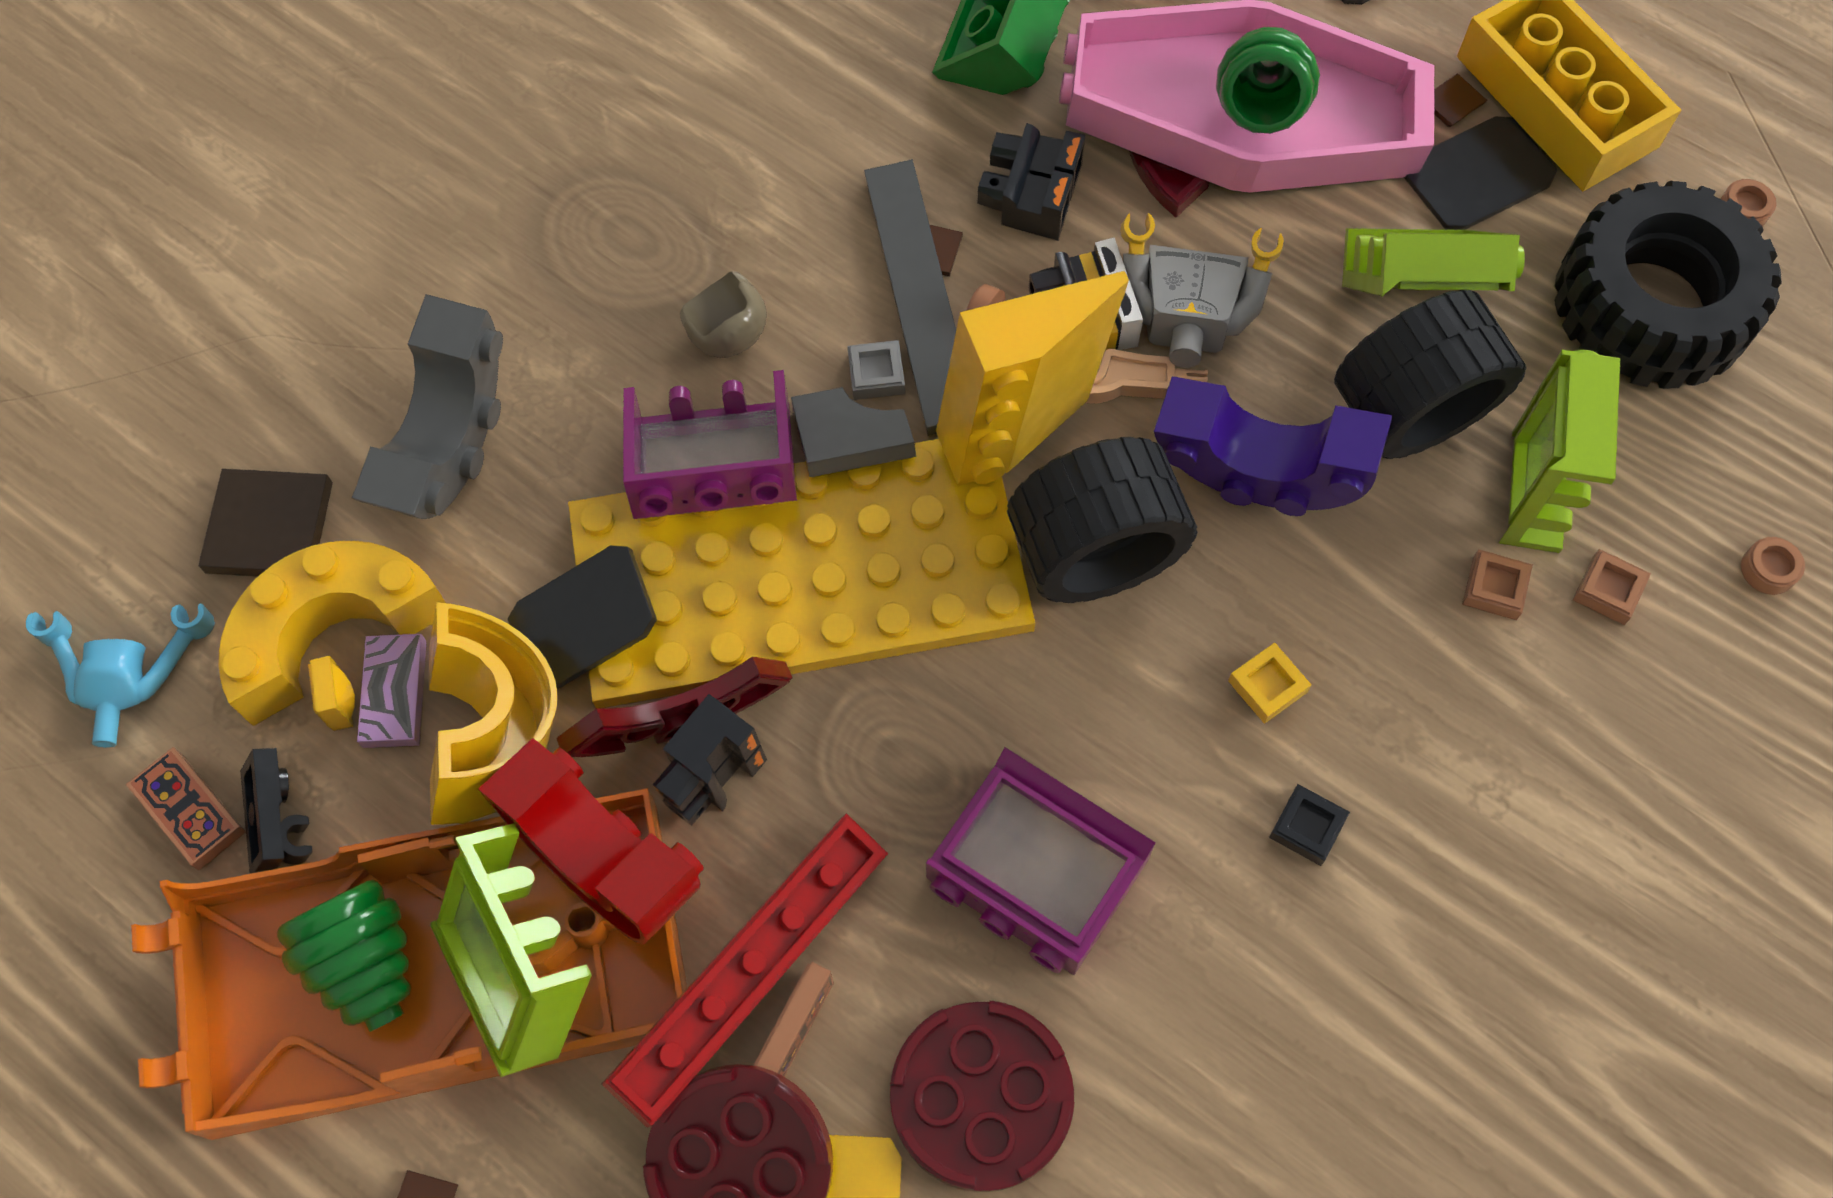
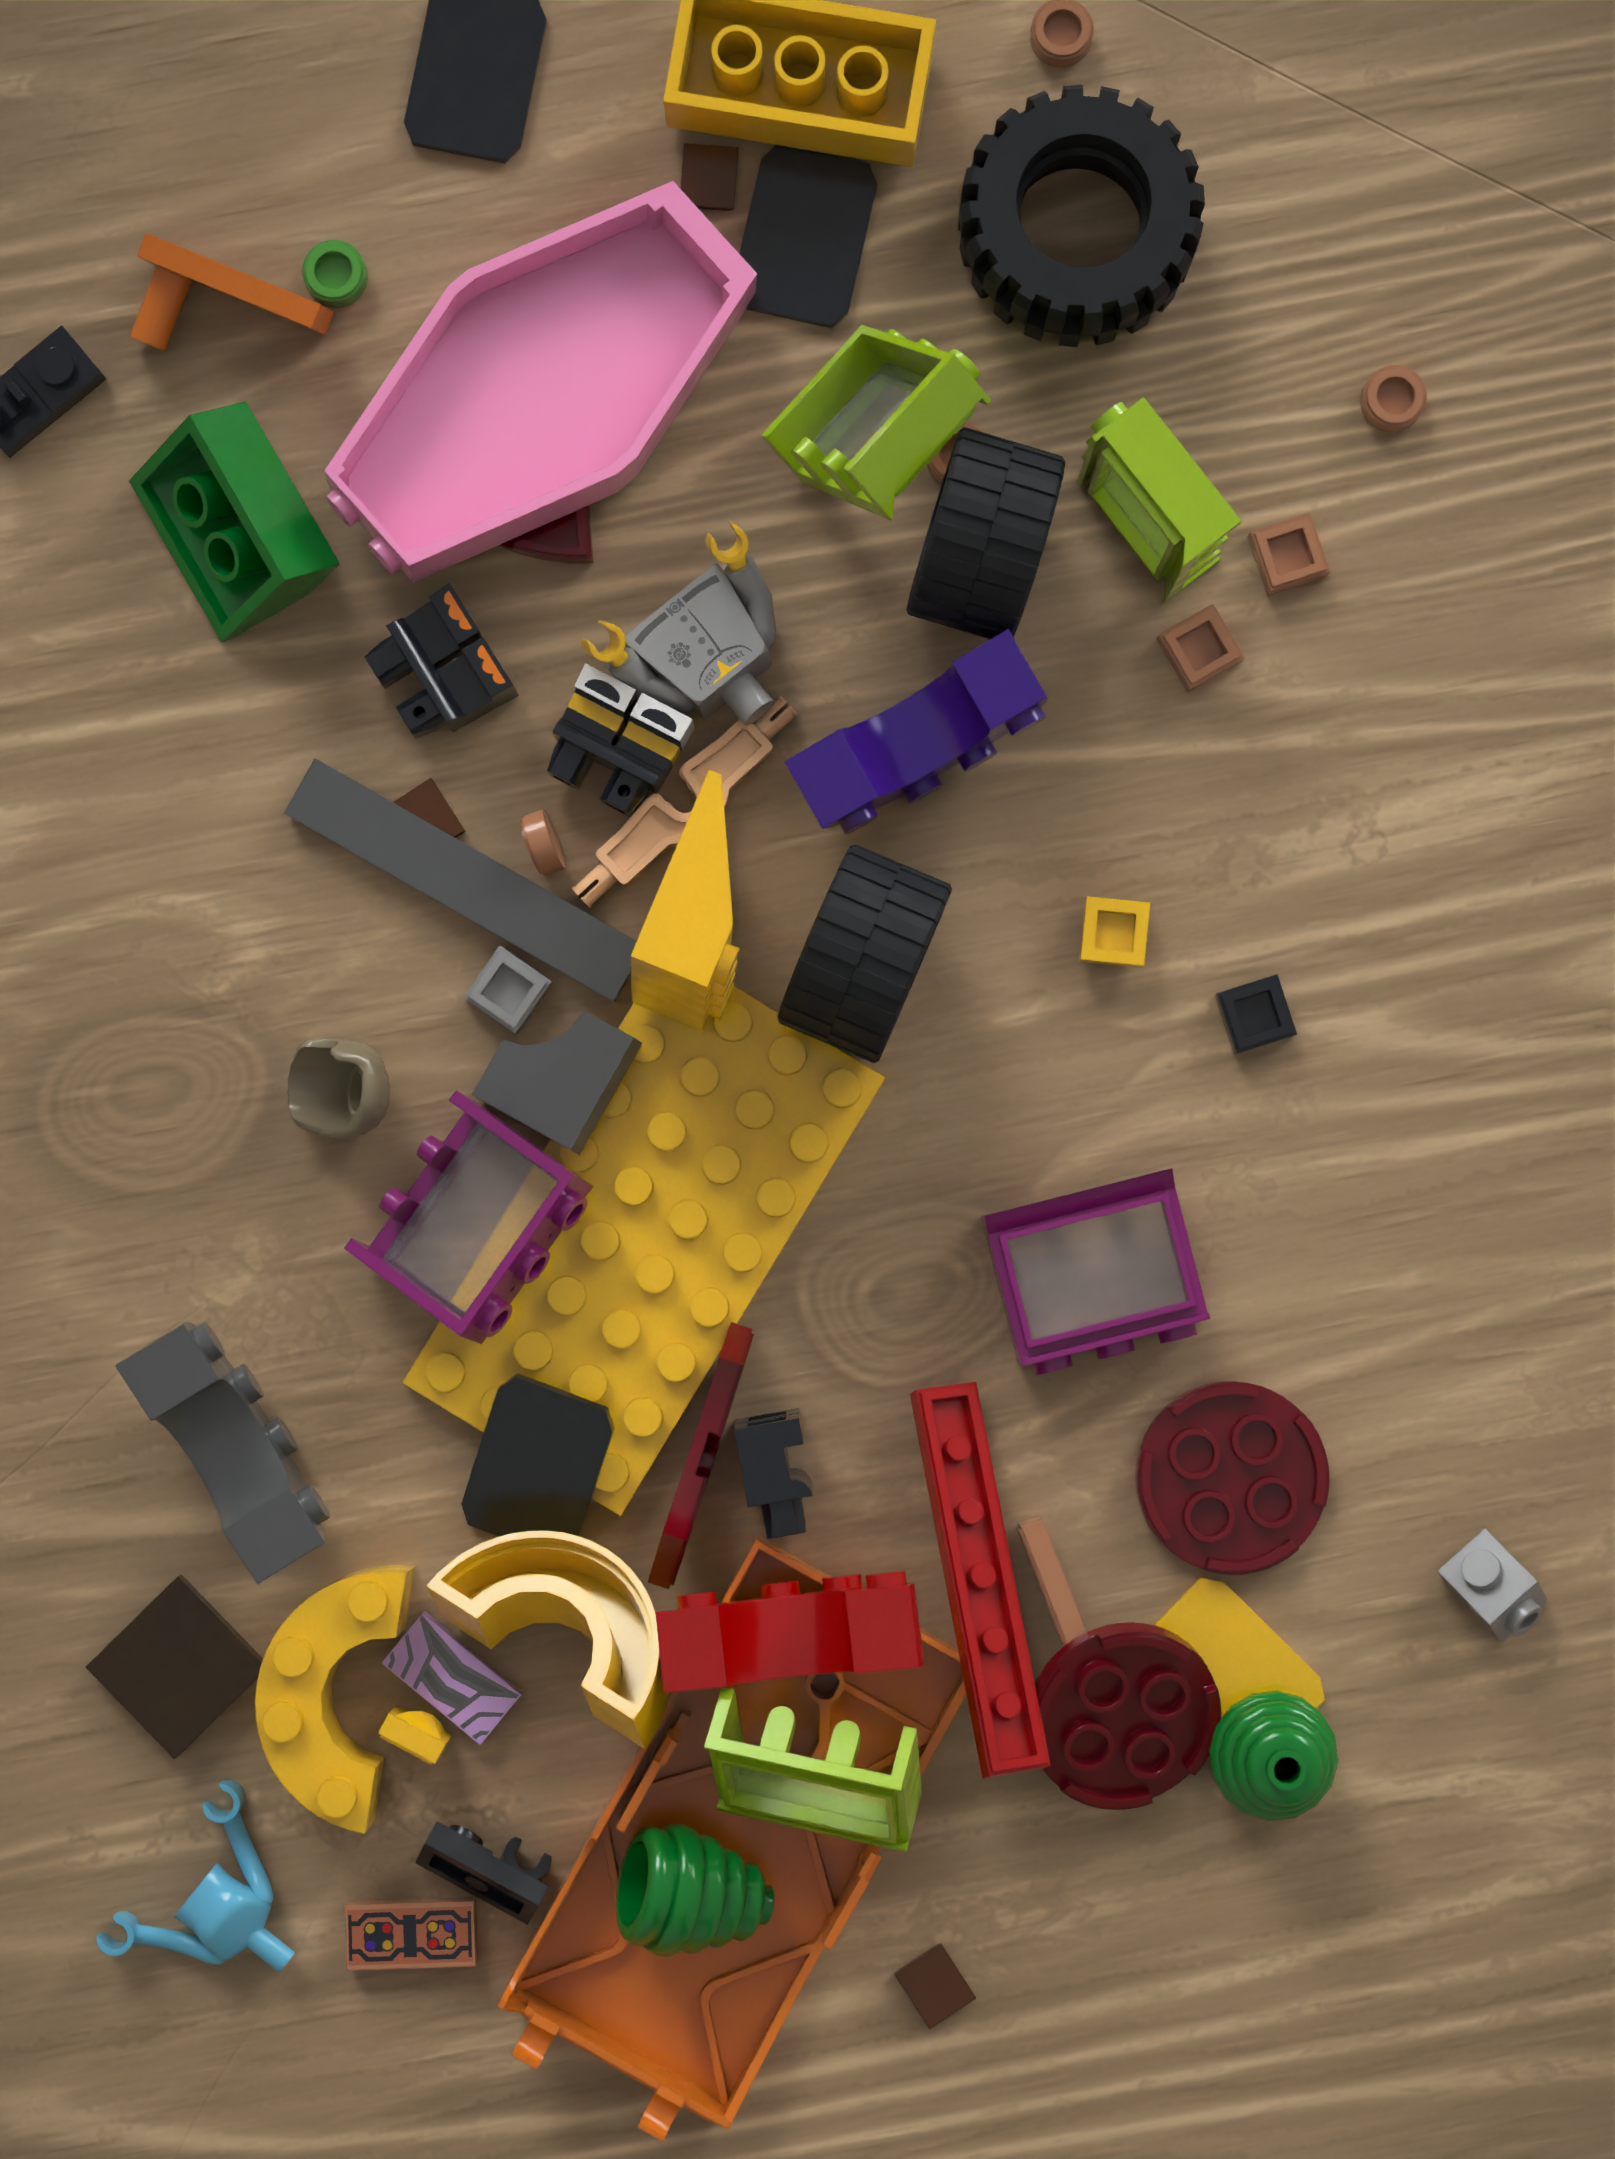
camera: 45 degrees left, 20 degrees up
green piece [1216,27,1320,134] -> none

